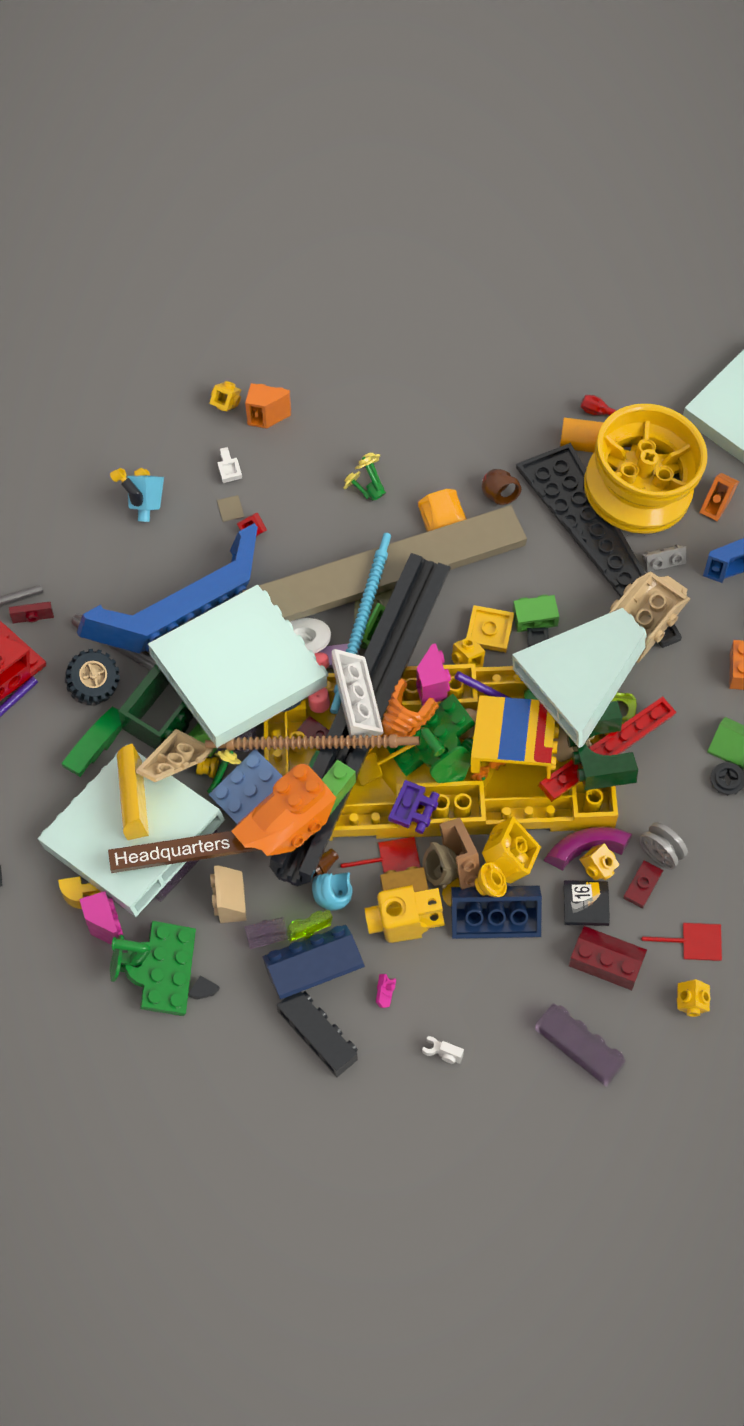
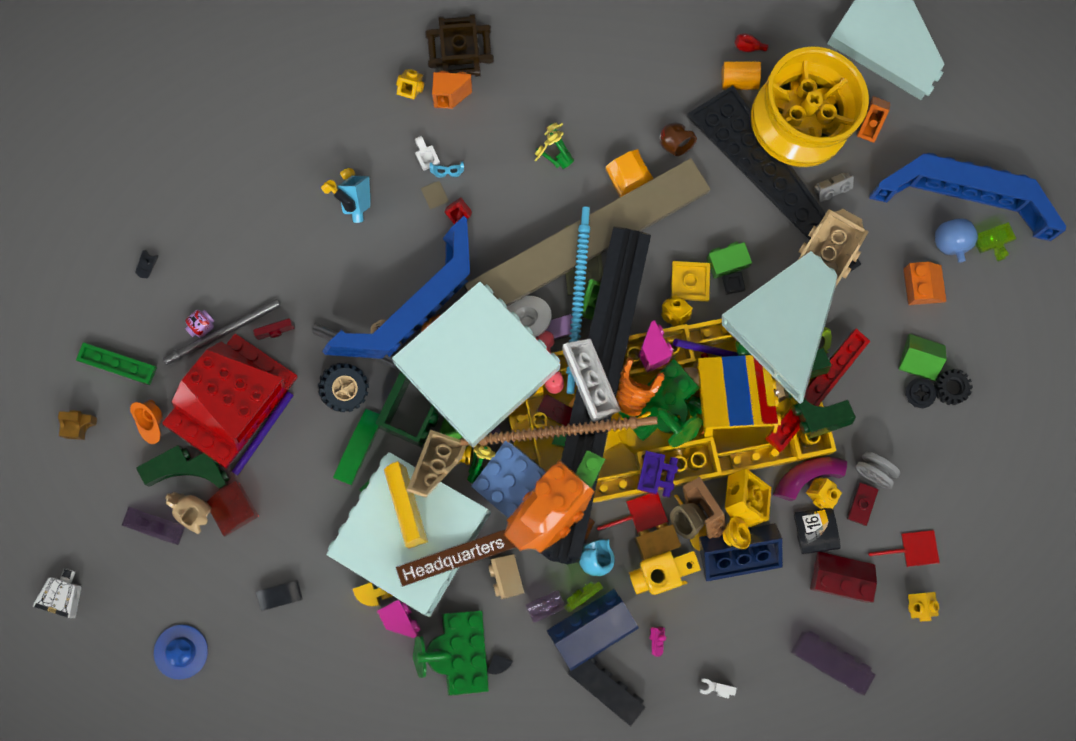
camera: 15 degrees left, 15 degrees up
none -> dark brown brick [425,14,494,77]
none -> medium azure cap [430,161,464,177]

